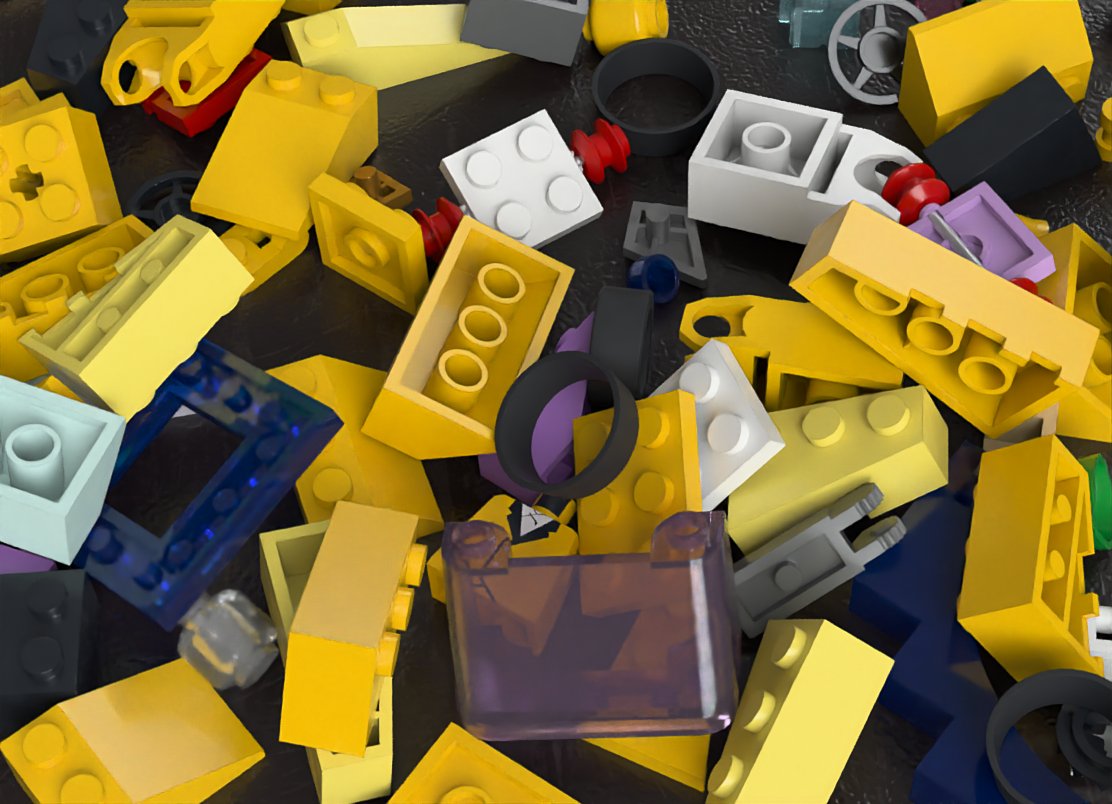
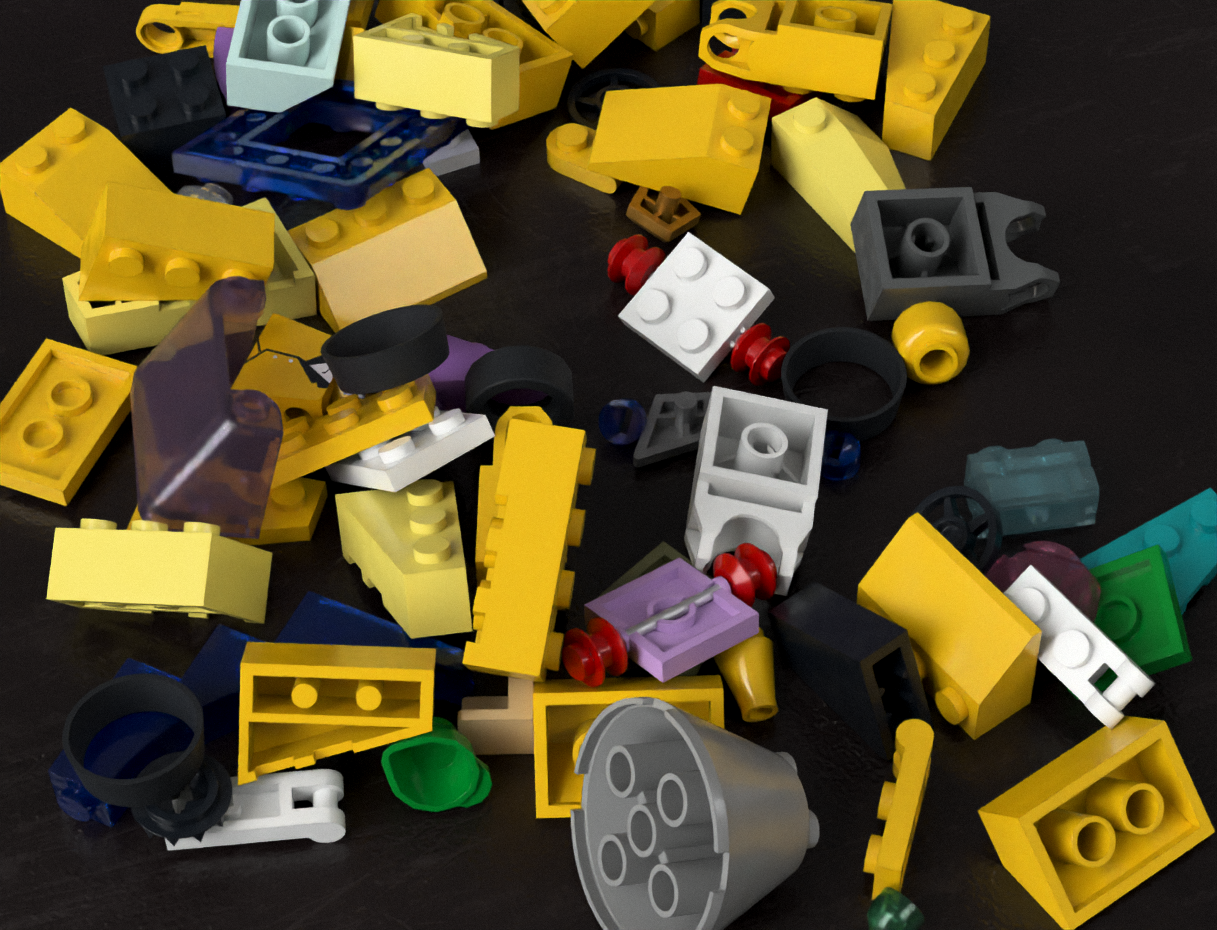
camera: 75 degrees right, 5 degrees down
yellow plate [307,171,429,316] -> none
yellow slope [360,214,575,460] -> none
dark grey hinge [712,482,907,639] -> none

